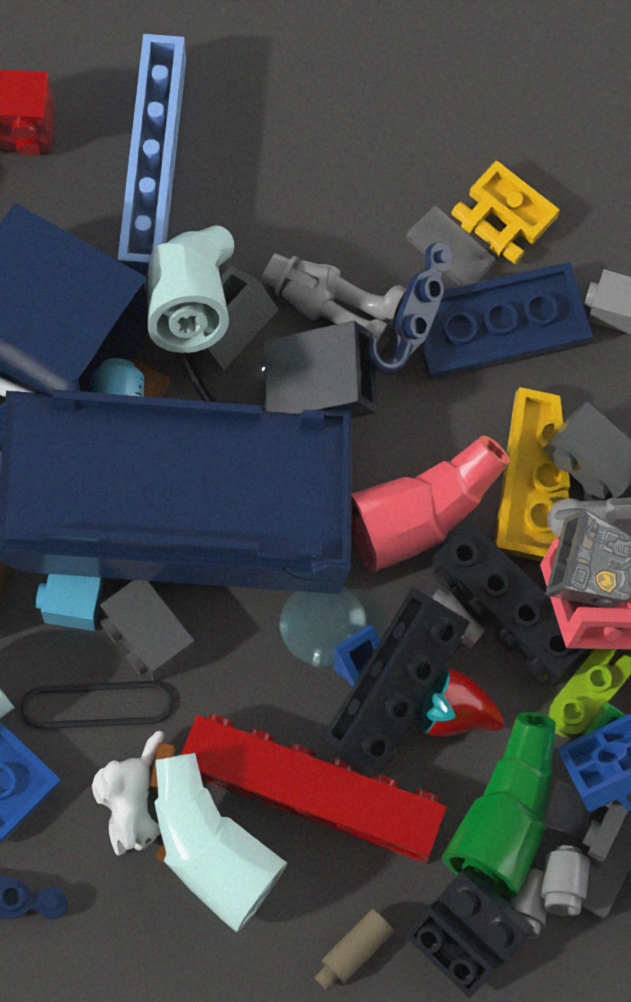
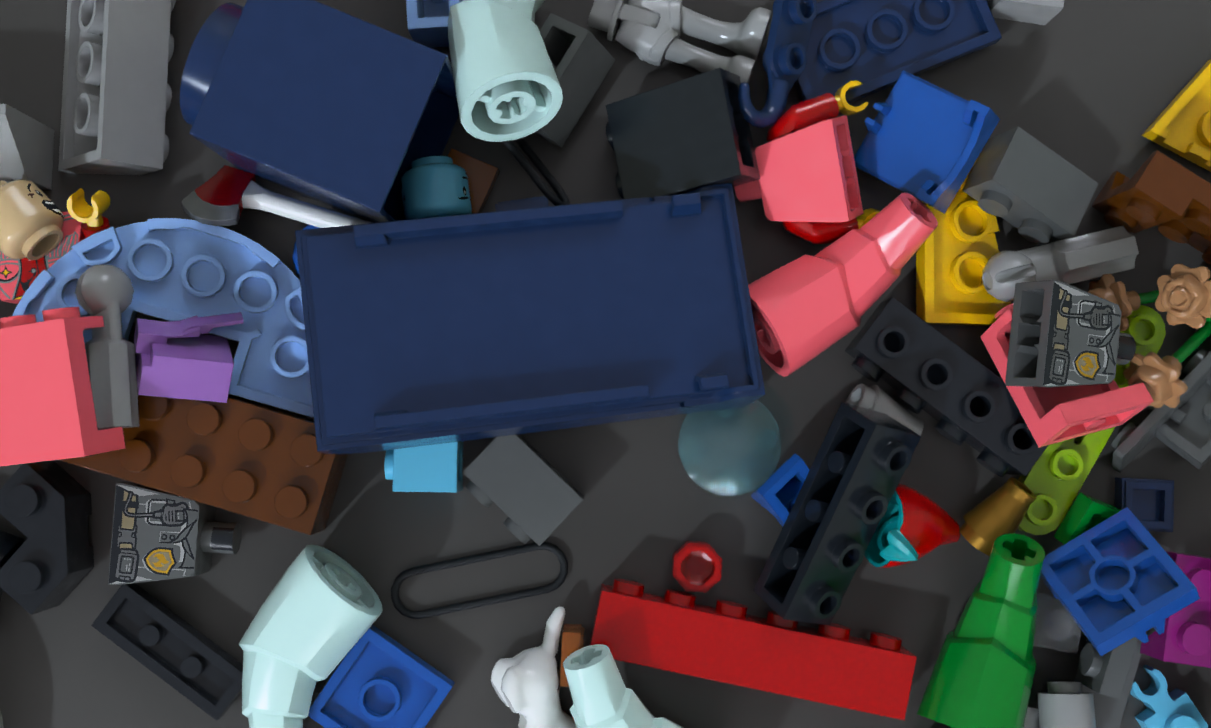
camera: 10 degrees left, 15 degrees up
none -> red tile [672,541,722,593]
none -> coral torso [734,80,880,244]
none -> blue piece [854,70,1000,214]
none -> pearl gold cone [960,477,1037,556]

